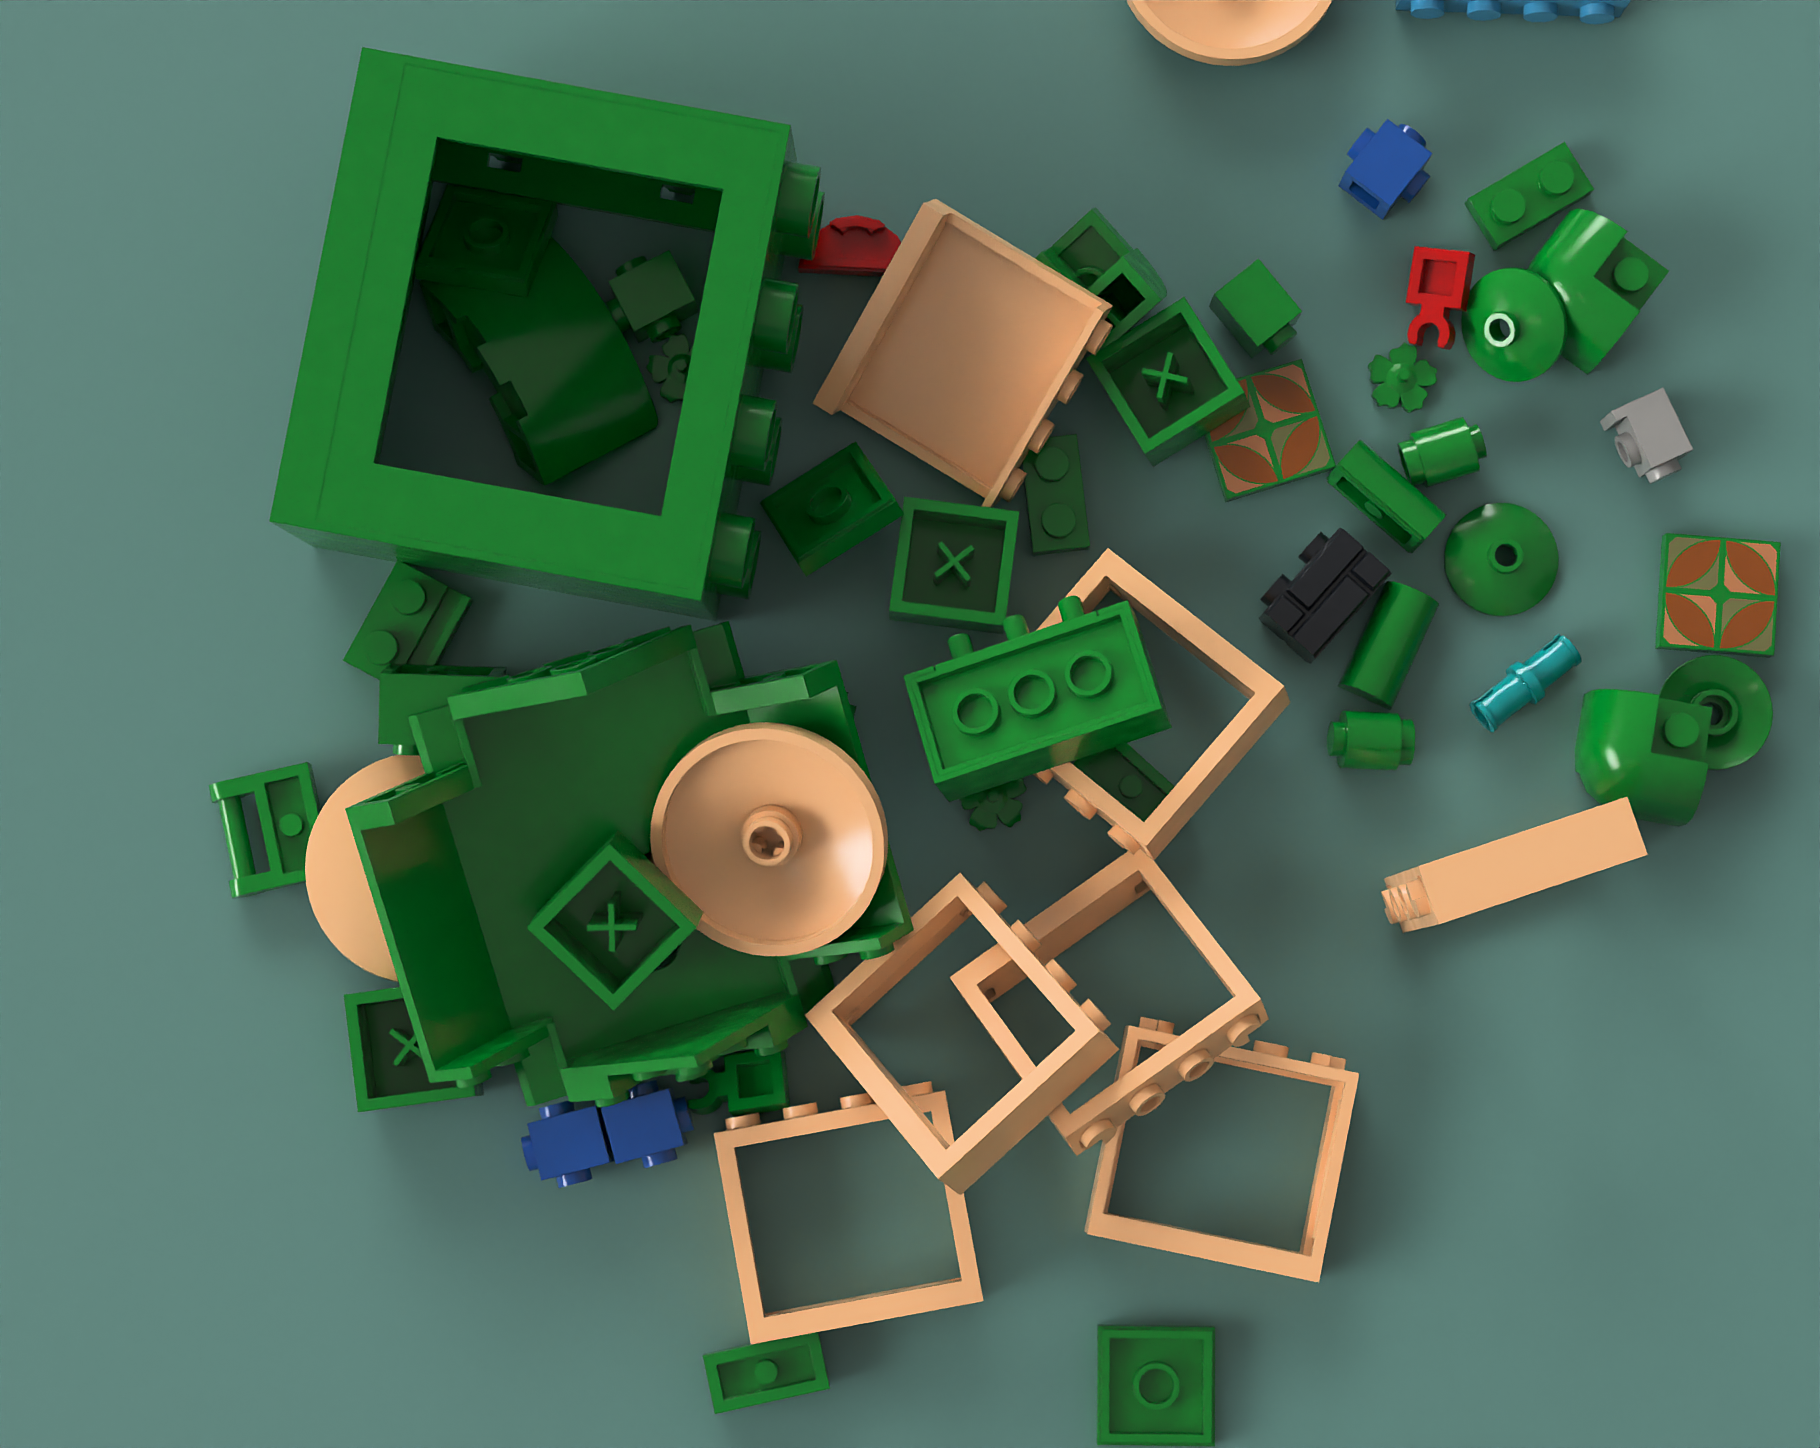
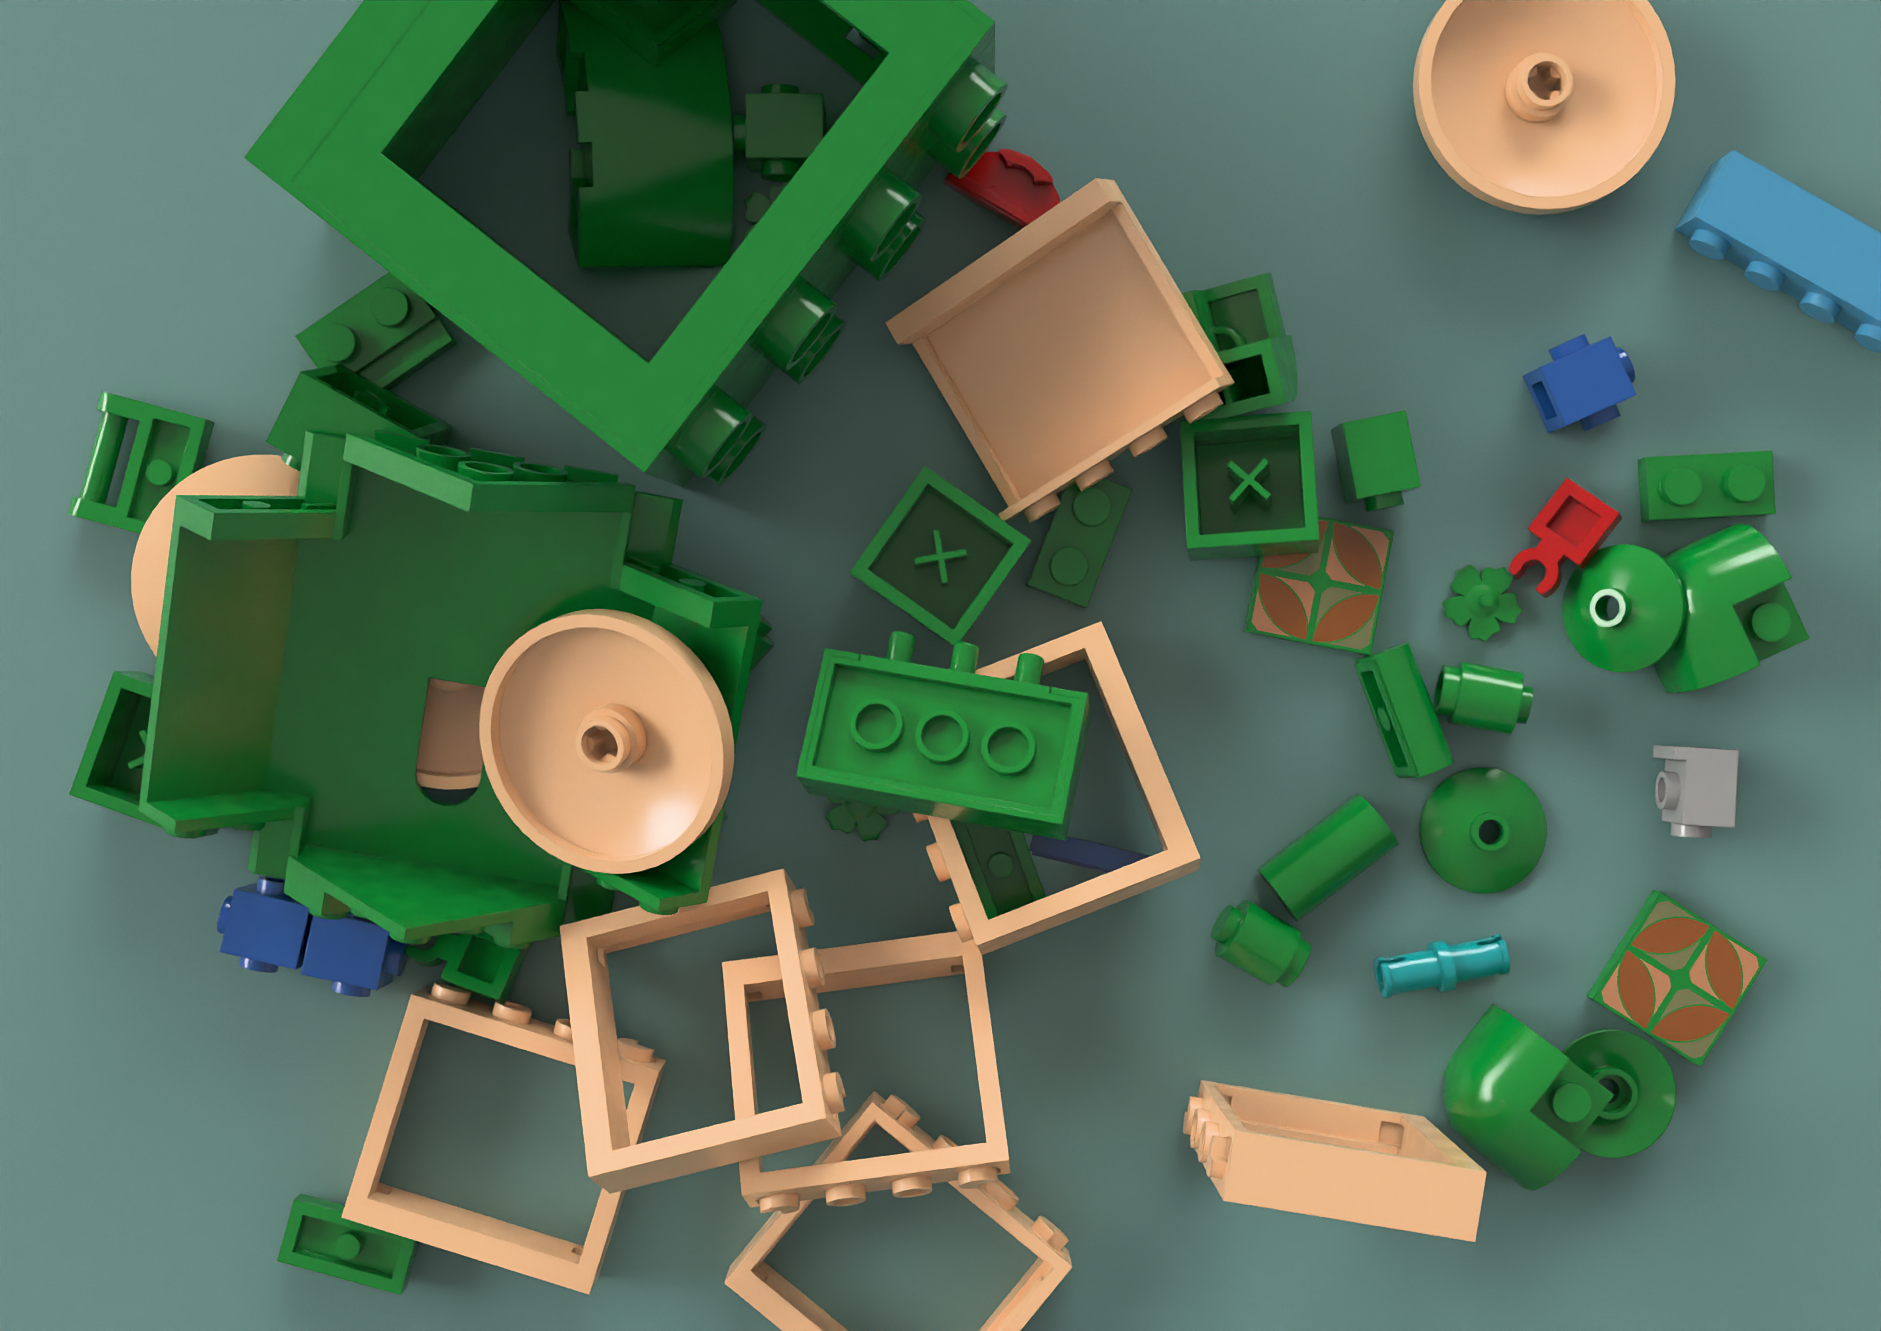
camera: 30 degrees right, 5 degrees up
green brick [527,830,703,1011] -> none
green tile [760,442,904,577] -> none
black brick [1259,528,1392,663] -> none
none -> dark blue tile [1029,835,1152,873]

